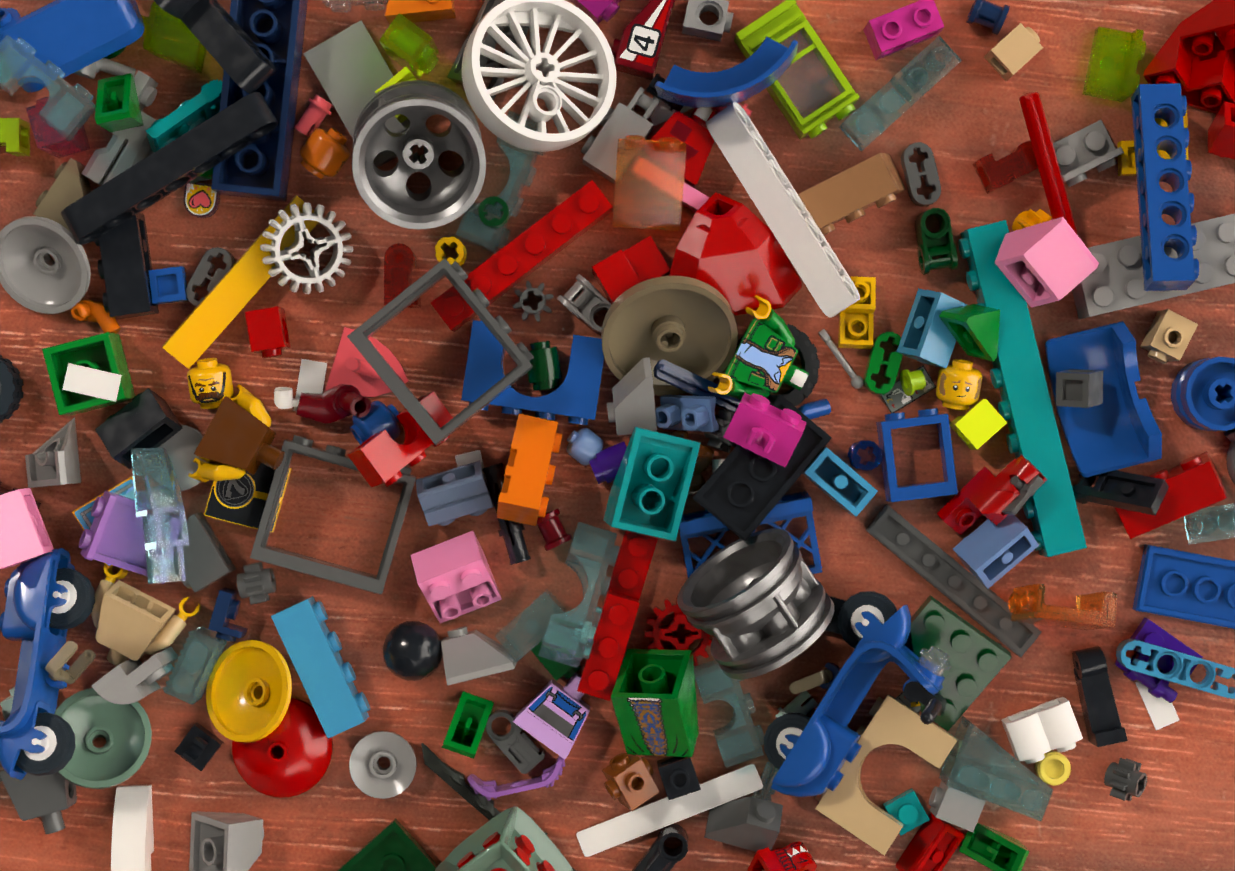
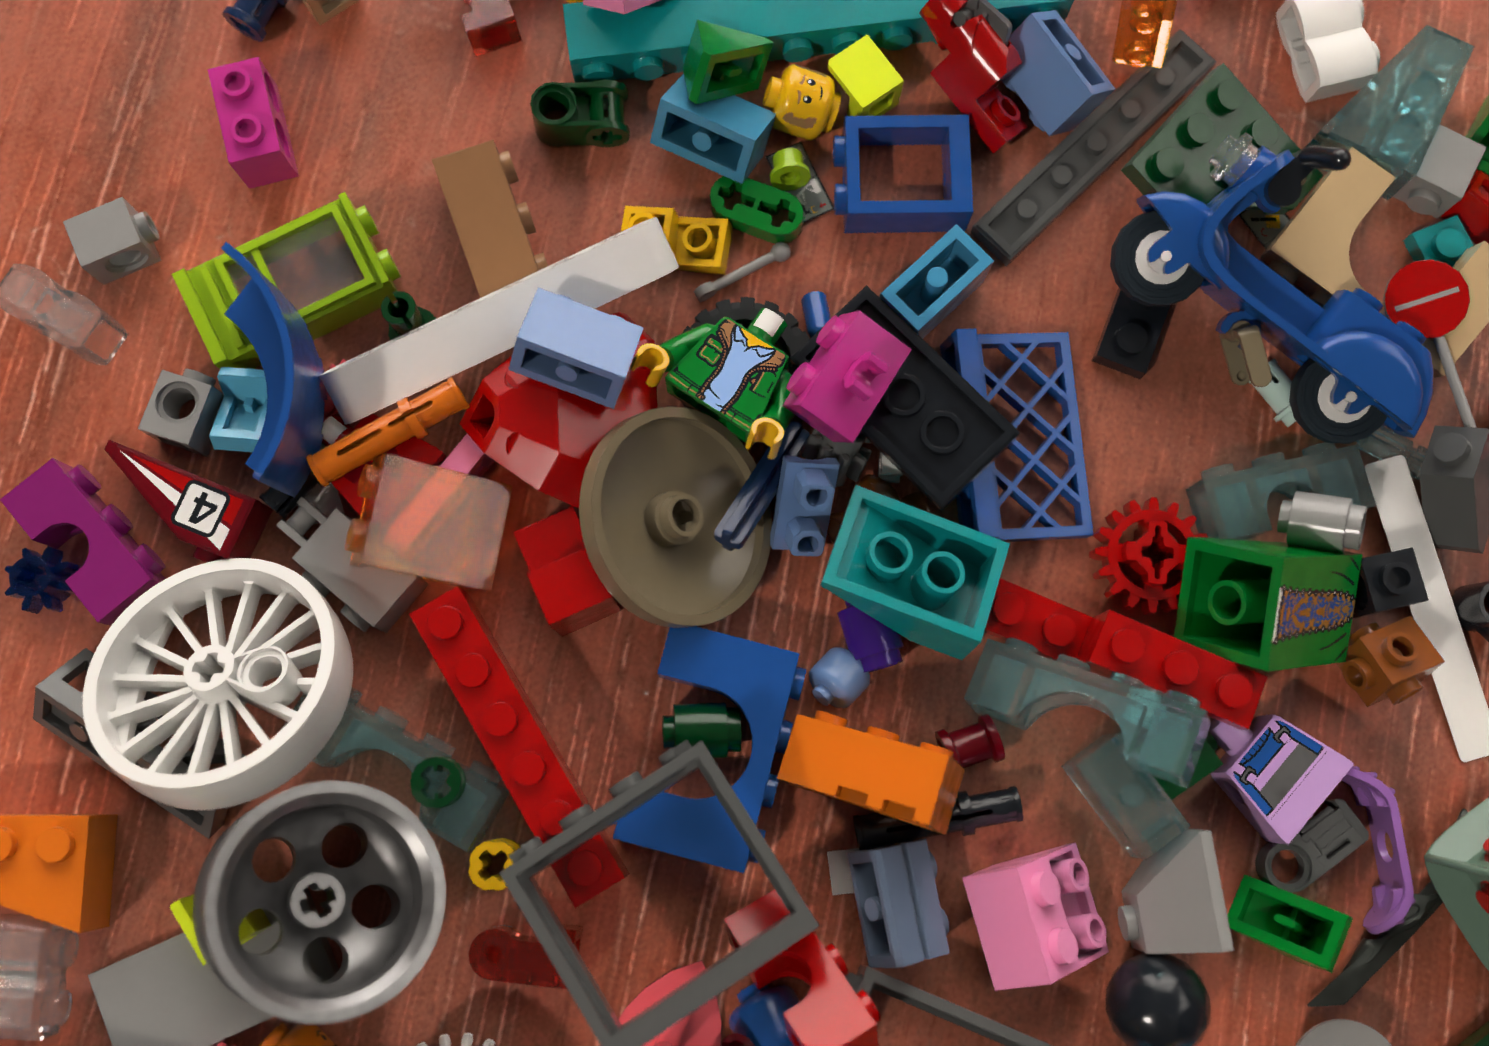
camera: 85 degrees left, 10 degrees down
clear neon green brick [379,13,439,79] -> none
dark grey gear [512,281,554,322] -> none
light grey piece [556,274,612,334] -> none
light grey slope [607,357,657,435] -> none
flat silver wheel [677,529,834,679] -> none
clear light blue slope [839,36,962,152] -> none
clear blue bush [847,440,882,471] -> none
dark grey beam [901,142,941,207] -> none
light yellow tile [1035,750,1071,786] -> none
none -> medium azure bracket [209,367,267,452]
none -> orange pin [306,377,470,487]
none -> dark green pin [381,291,437,340]
none -> brick [508,287,644,409]
none -> light grey brick [1277,491,1367,553]
none -> red piece [1383,259,1477,428]

